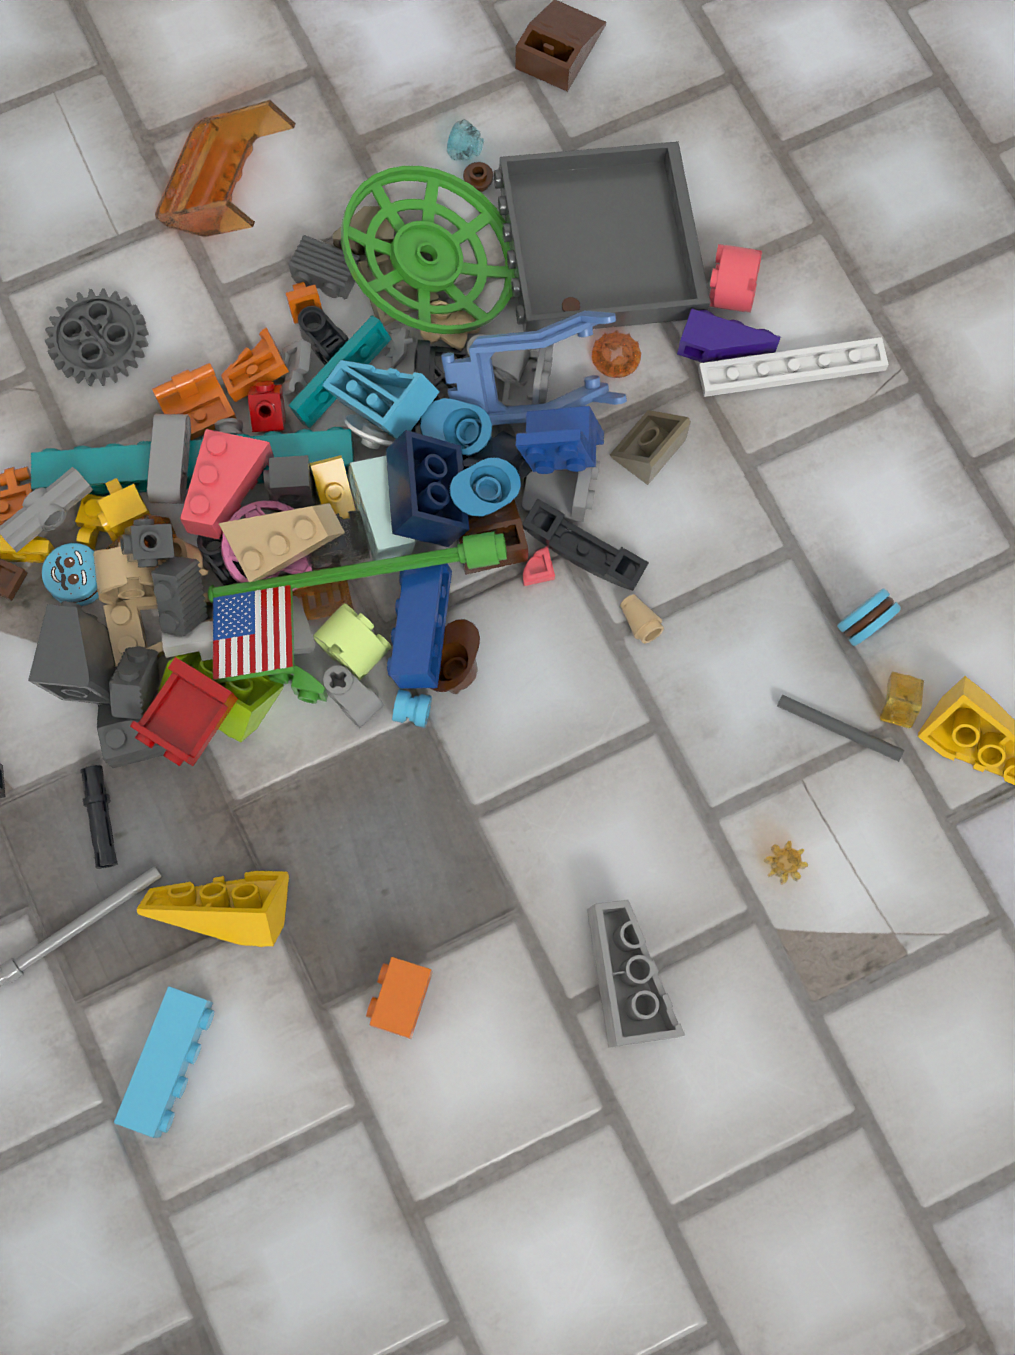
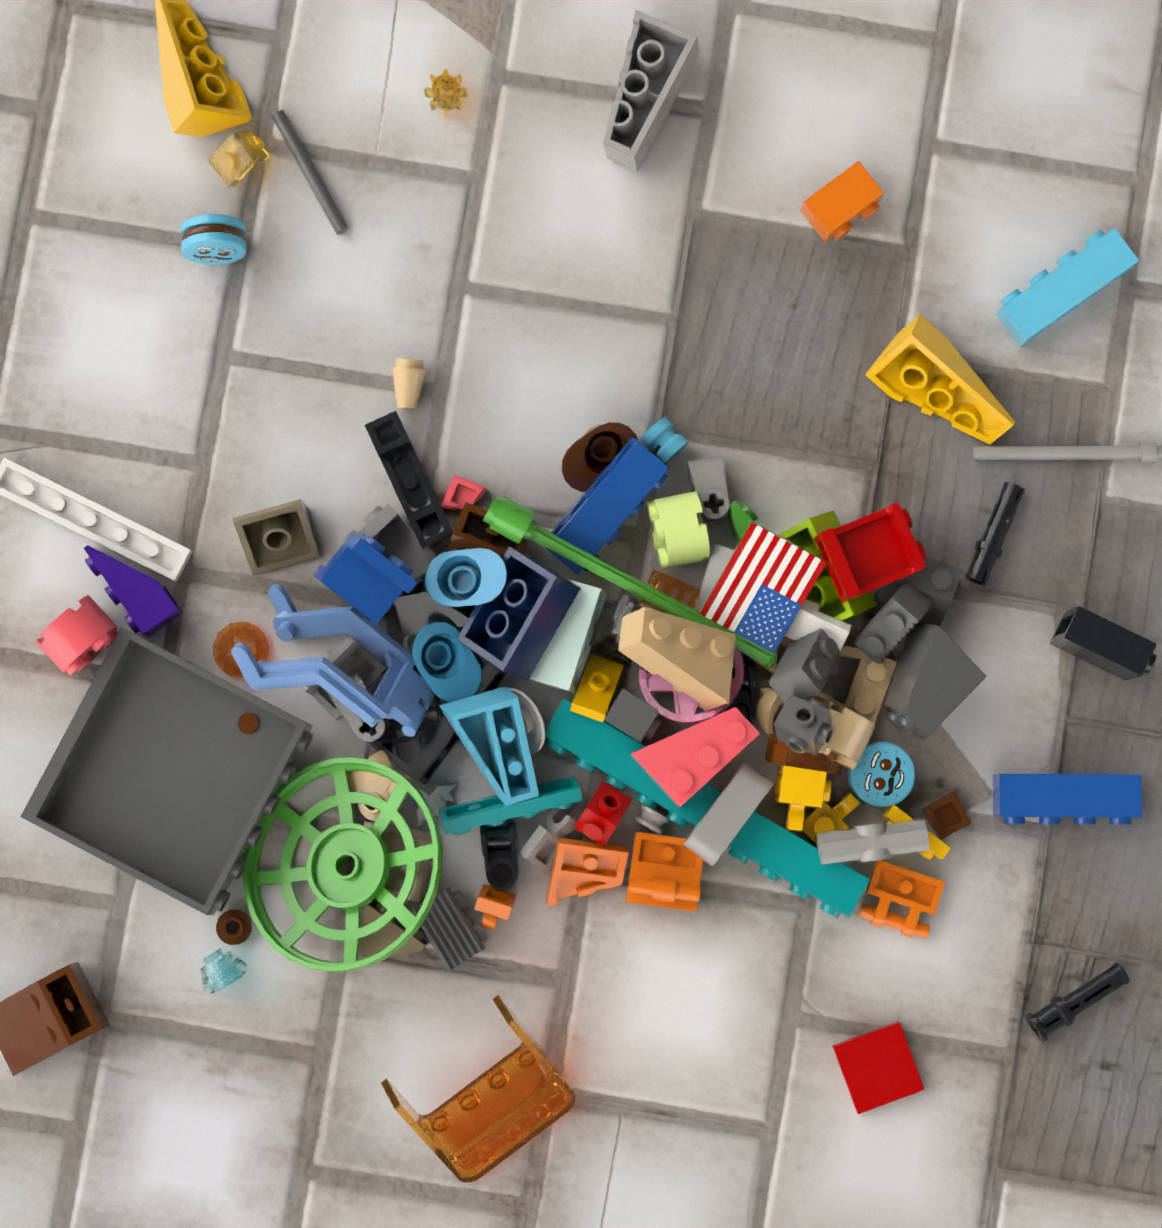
camera: 145 degrees left, 10 degrees up
dark grey gear [45,288,149,386] -> none

